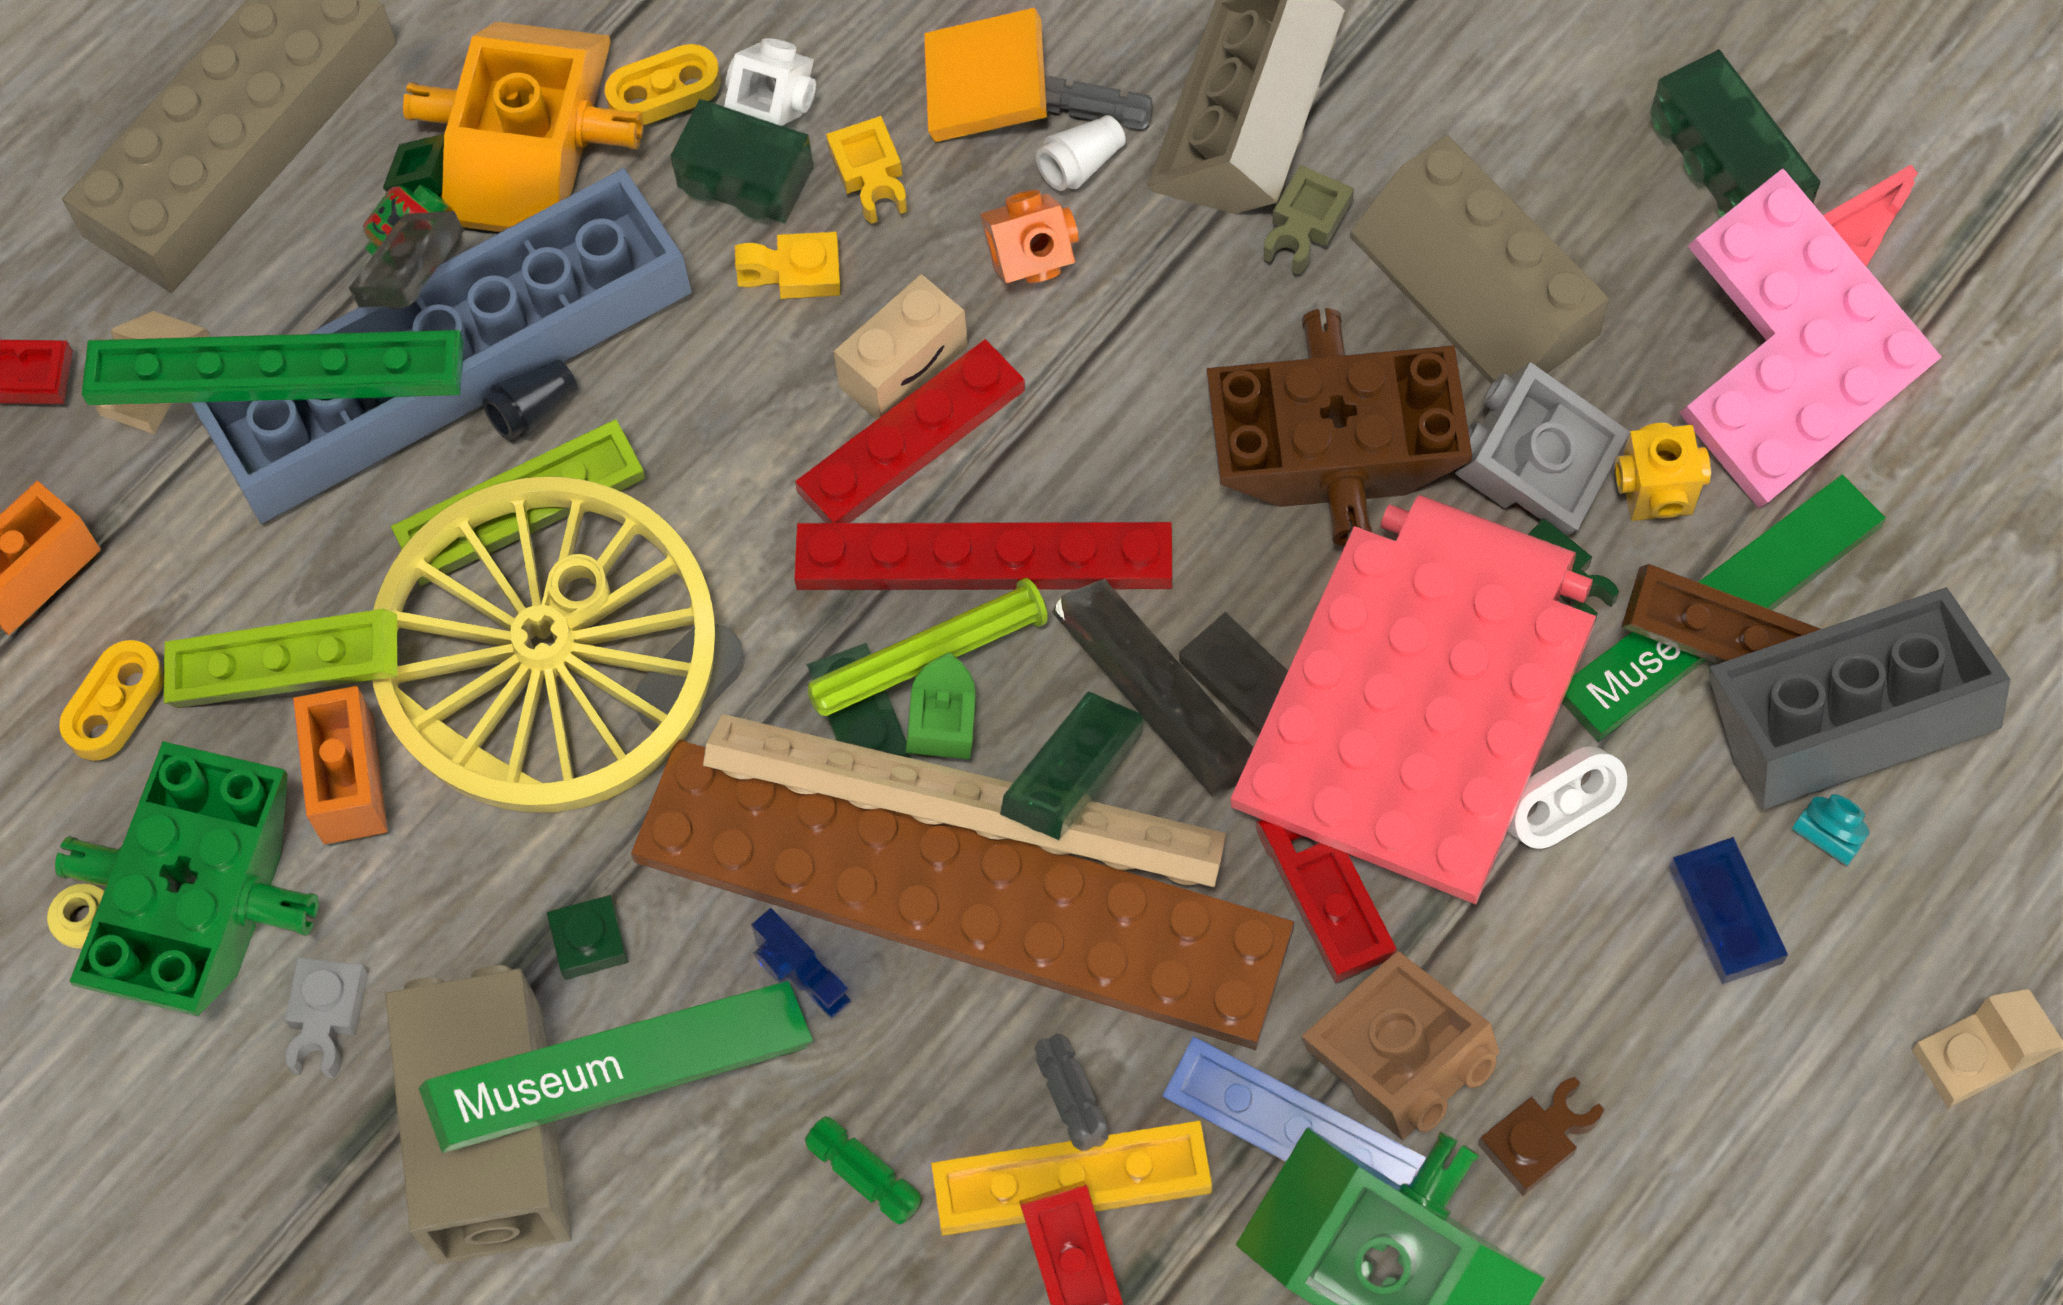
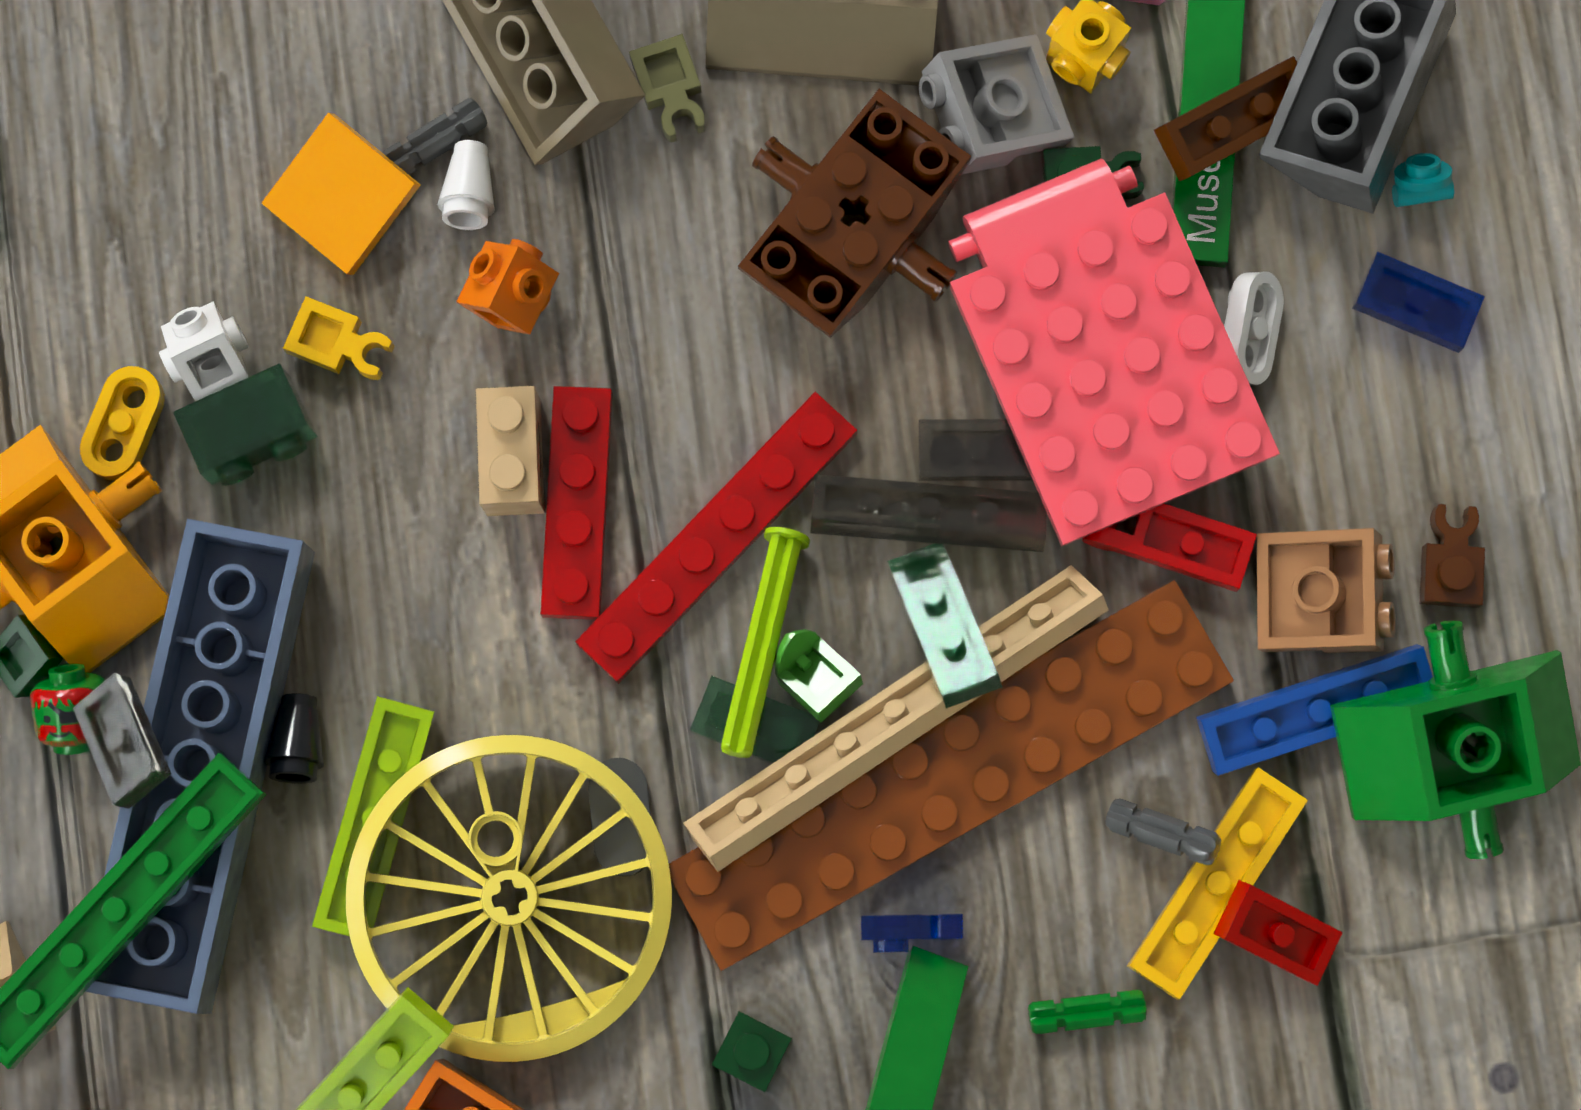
camera: 50 degrees left, 15 degrees up
yellow plate [735,232,841,299] -> none

